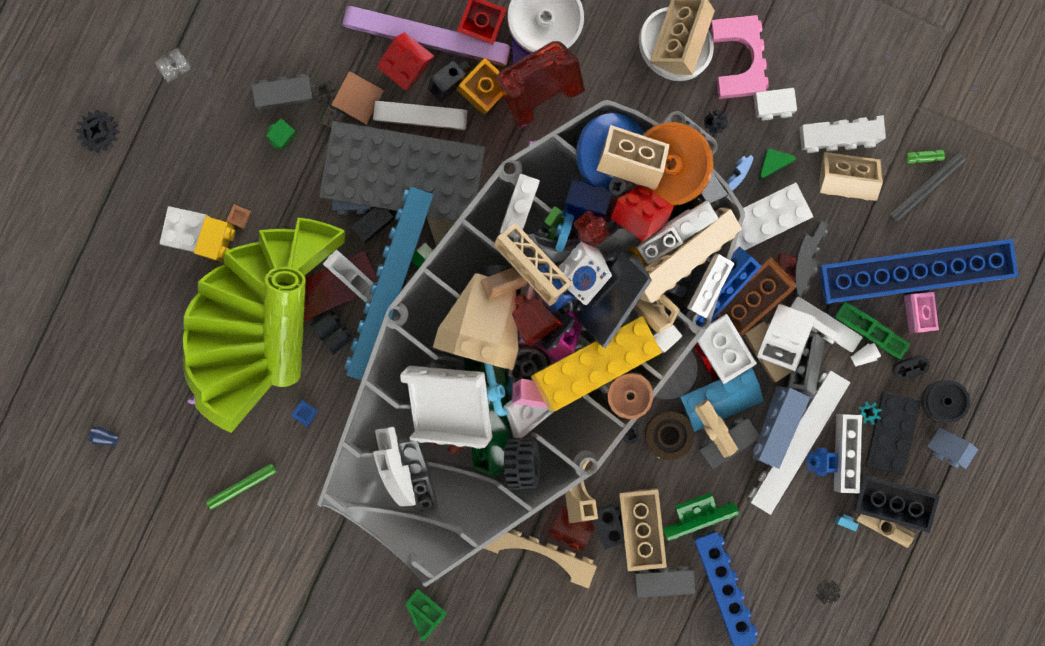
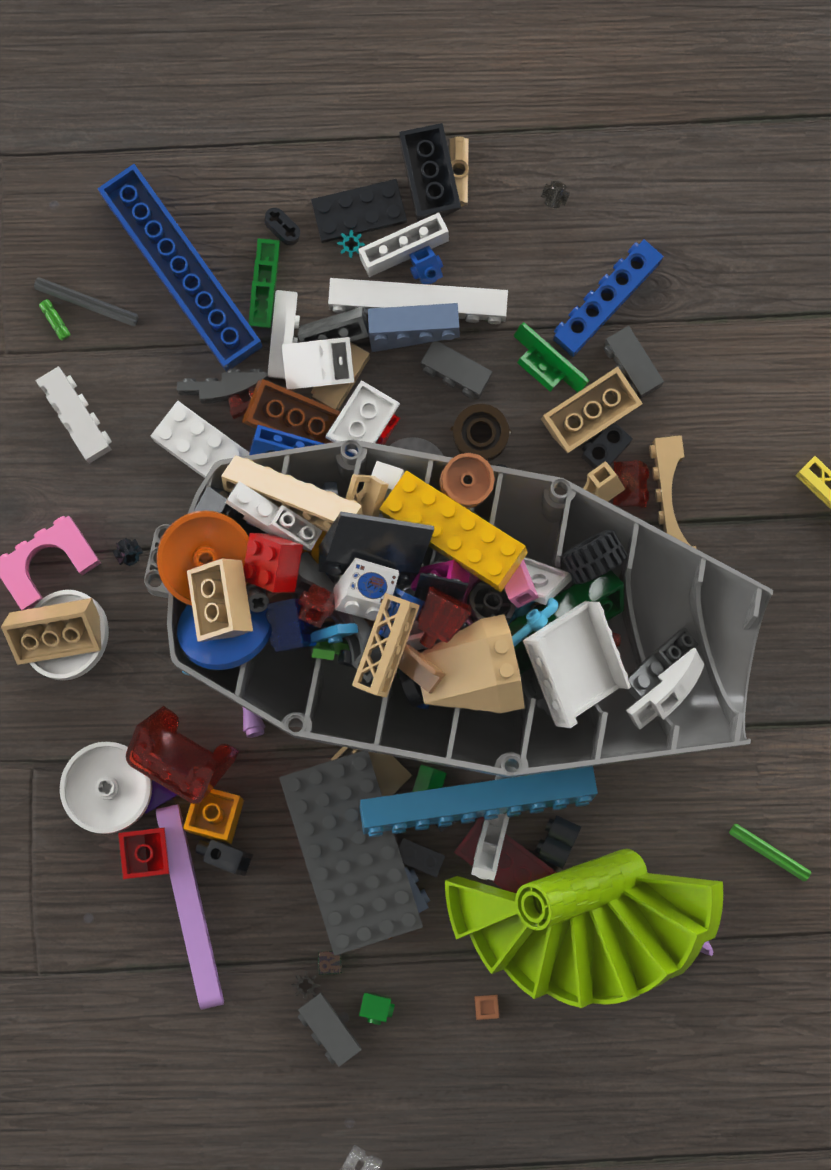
camera: 110 degrees left, 5 degrees down
dark blue cone [88,426,119,446] -> none
white brick [160,206,210,252] -> none
yellow brick [194,216,236,263] -> none
blue plate [291,400,318,427] -> none
nougat slope [332,71,384,125] -> none
white beam [373,101,468,130] -> none
red brick [376,32,434,91] -> none
green wing [405,588,447,642] -> none
white plate [499,174,540,237] -> none
dark azure slope [678,367,764,432] -> none
white plate [687,253,734,318] -> none
tan piece [694,399,738,458] -> none
light blue slope [726,155,753,191] -> none
white brick [753,88,797,120] -> none
green slope [758,149,796,180] -> none
tan slope [819,152,883,201] -> none
medium azure plate [834,514,859,531] -> none
white cone [851,343,881,366] -> none
bright pink slope [904,292,939,334] -> none
black wheel [921,380,970,423] -> none
sand blue brick [928,427,978,469] -> none

